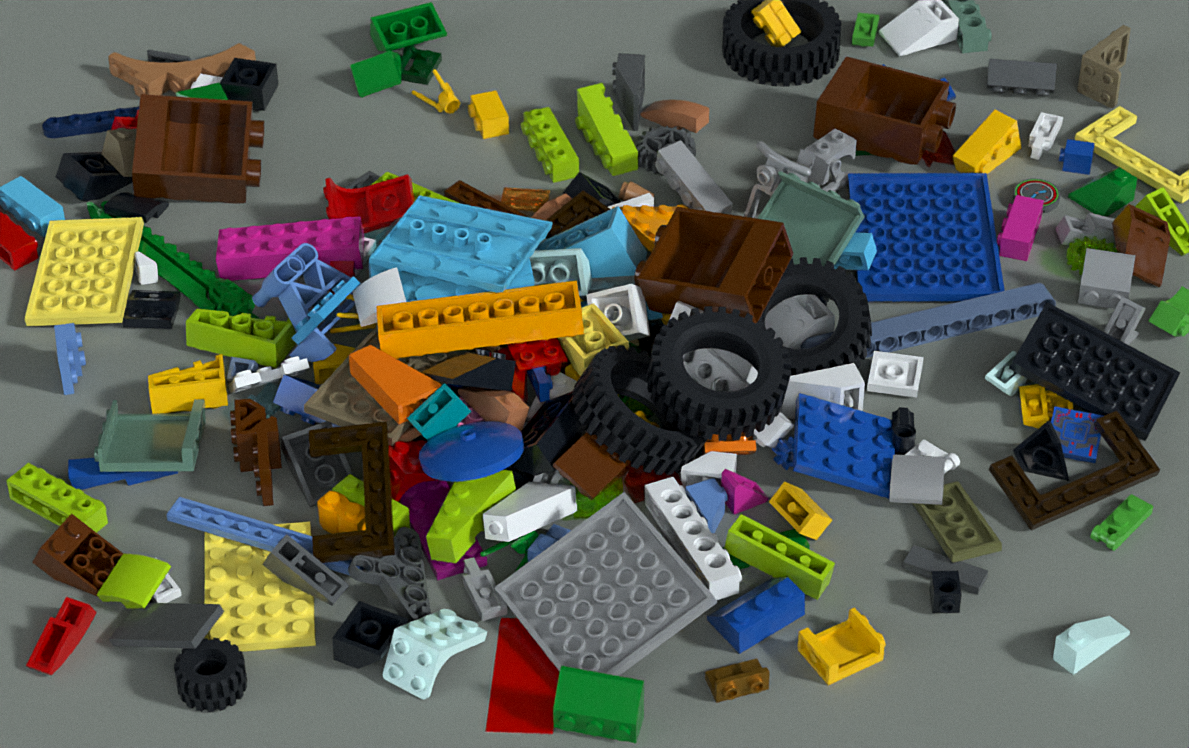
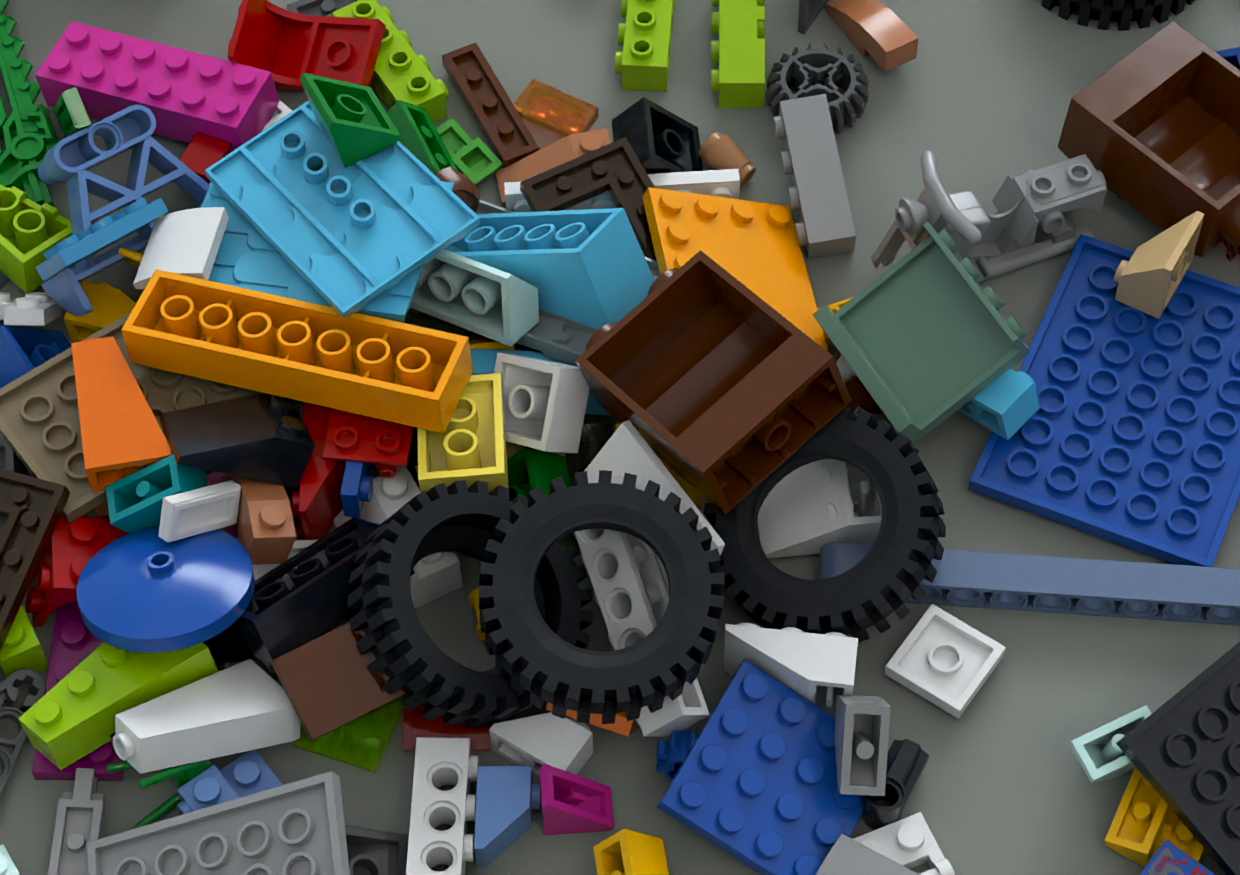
camera: 25 degrees right, 15 degrees up
none -> green tile [53,87,92,138]
none -> white tile [158,480,241,543]
none -> green slope [300,73,401,168]
none -> light grey slope [834,695,891,796]
none -> tan slope [1113,211,1205,319]

